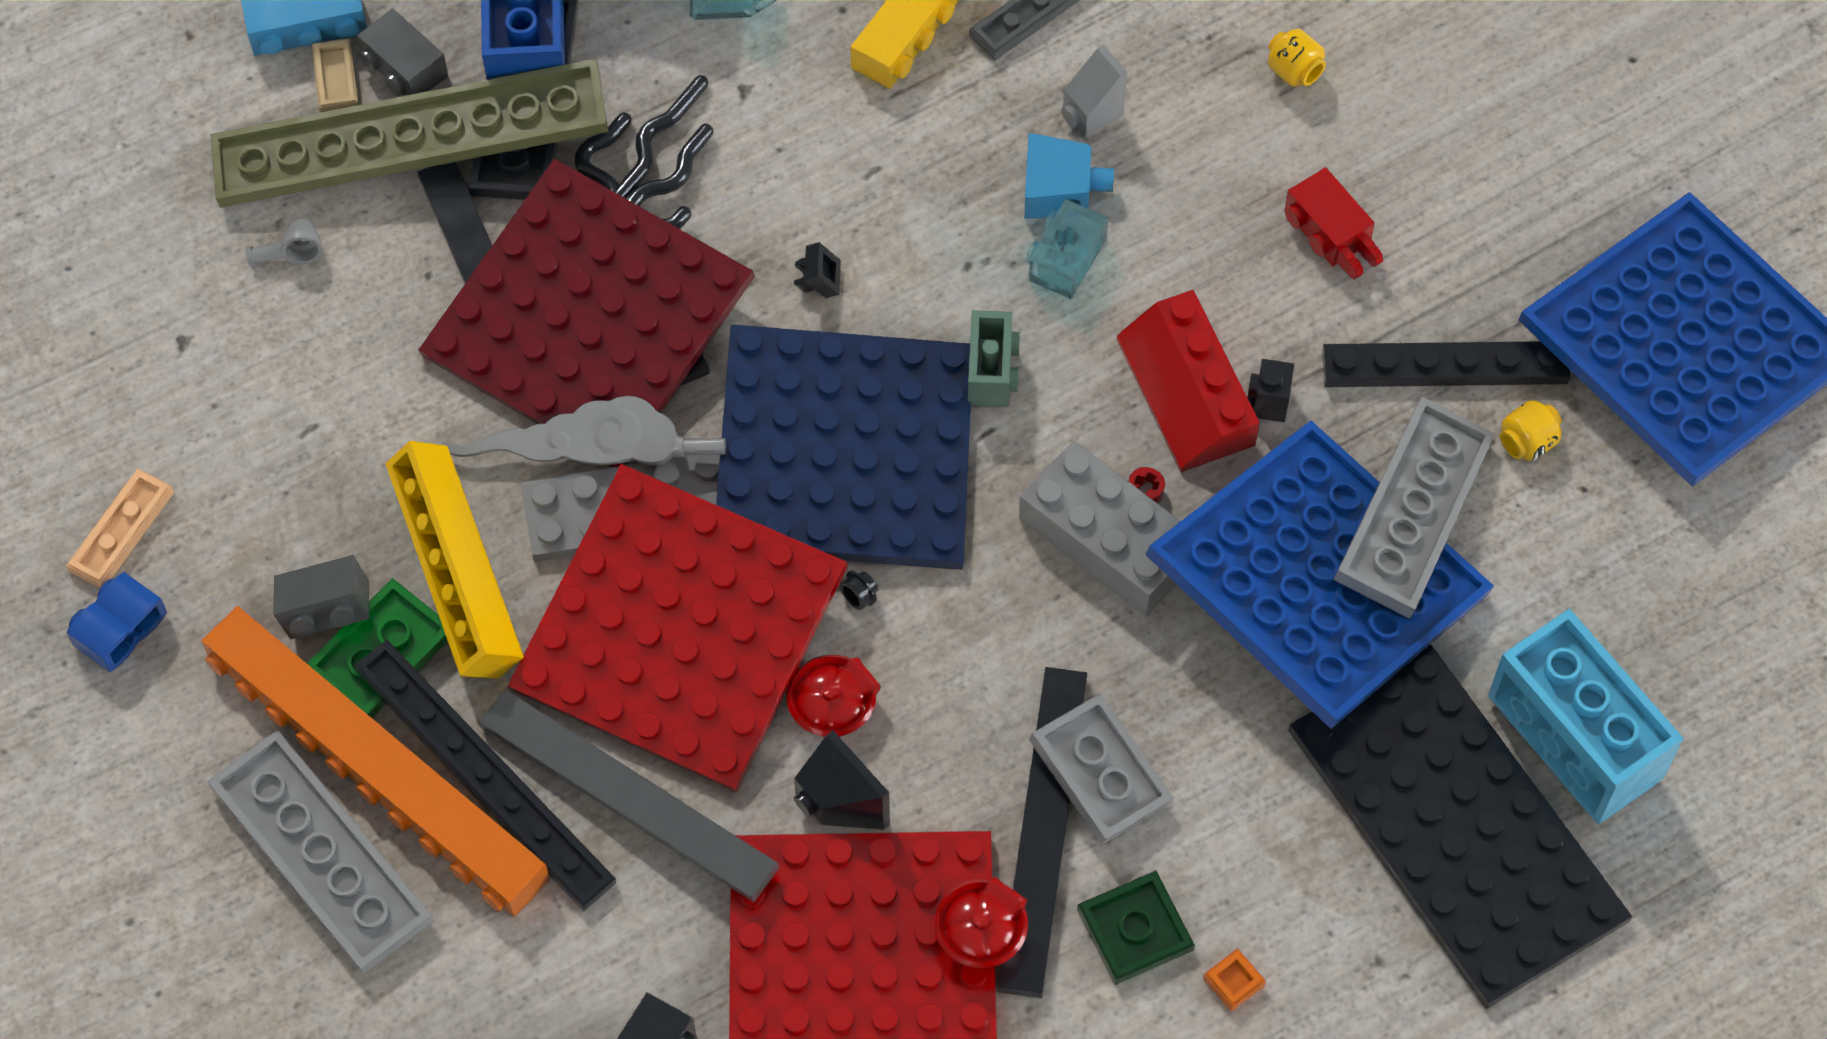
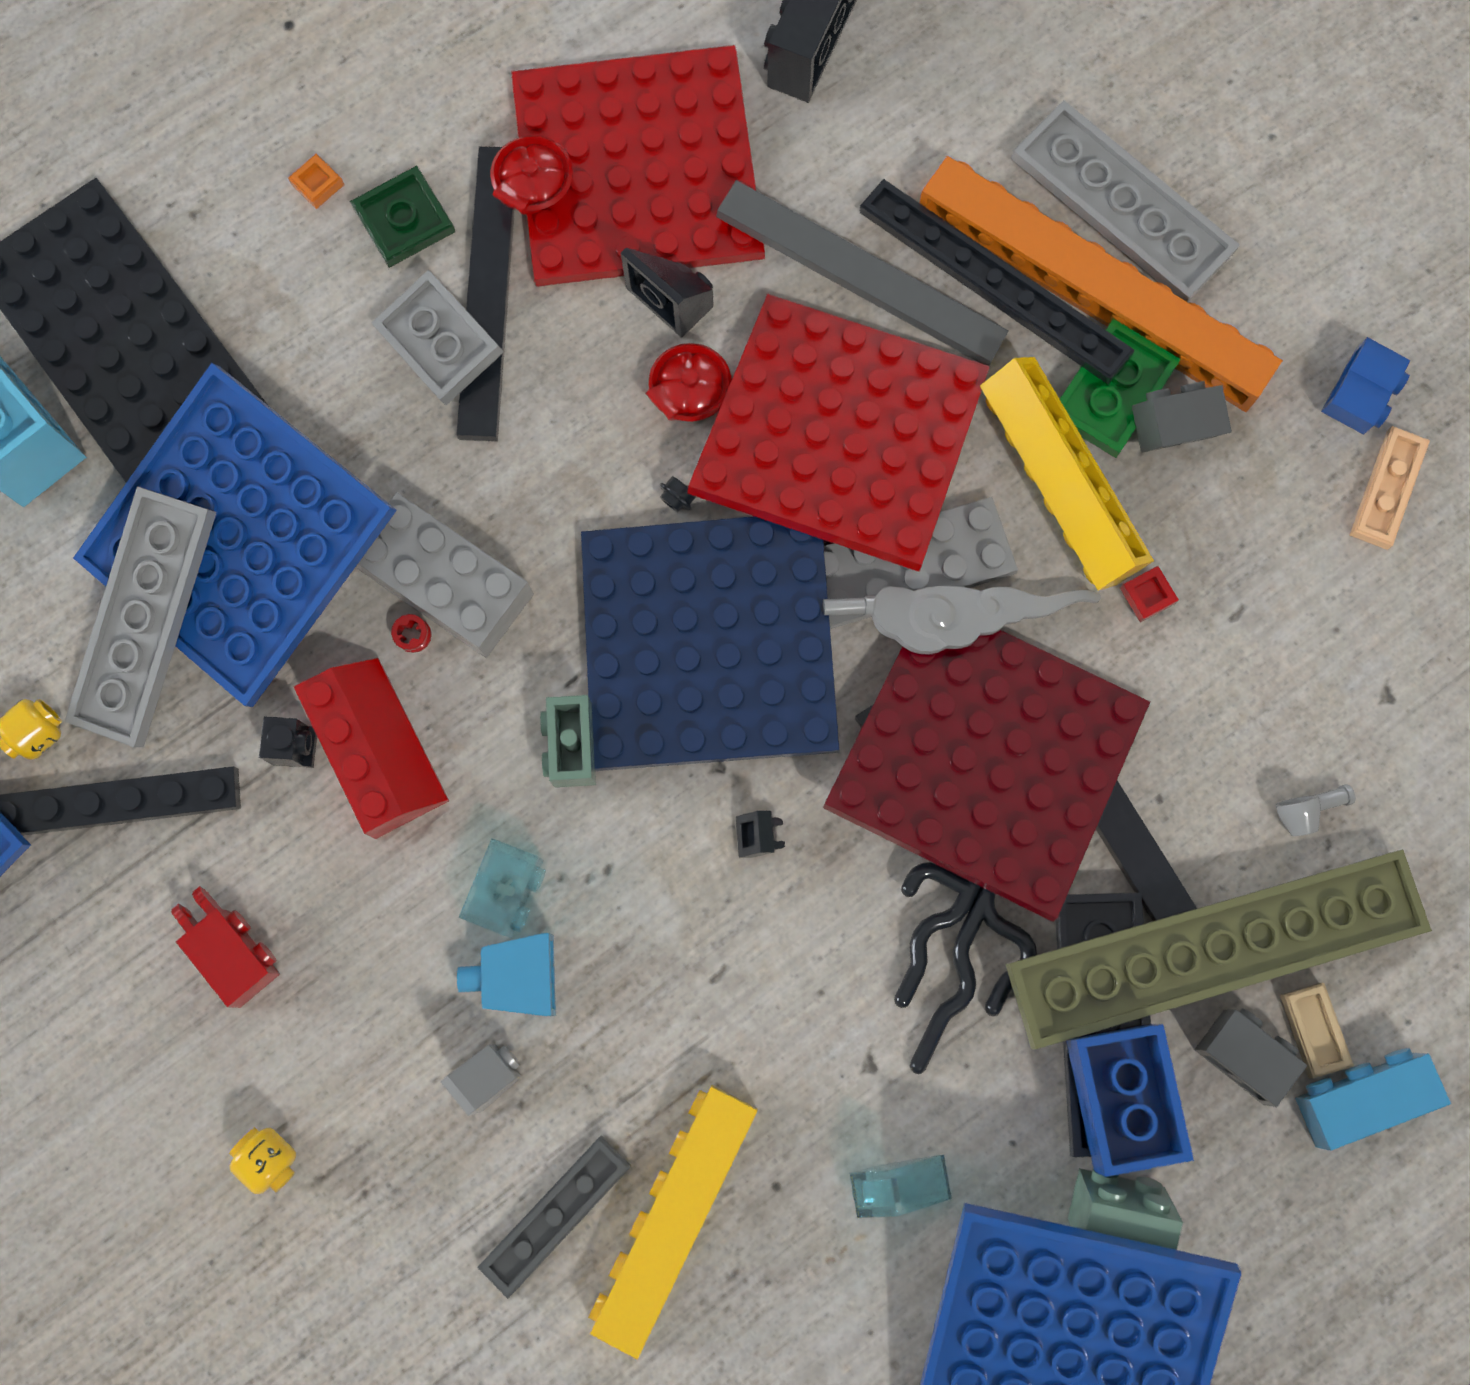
camera: 175 degrees right, 15 degrees up
none -> red plate [1120,566,1179,623]

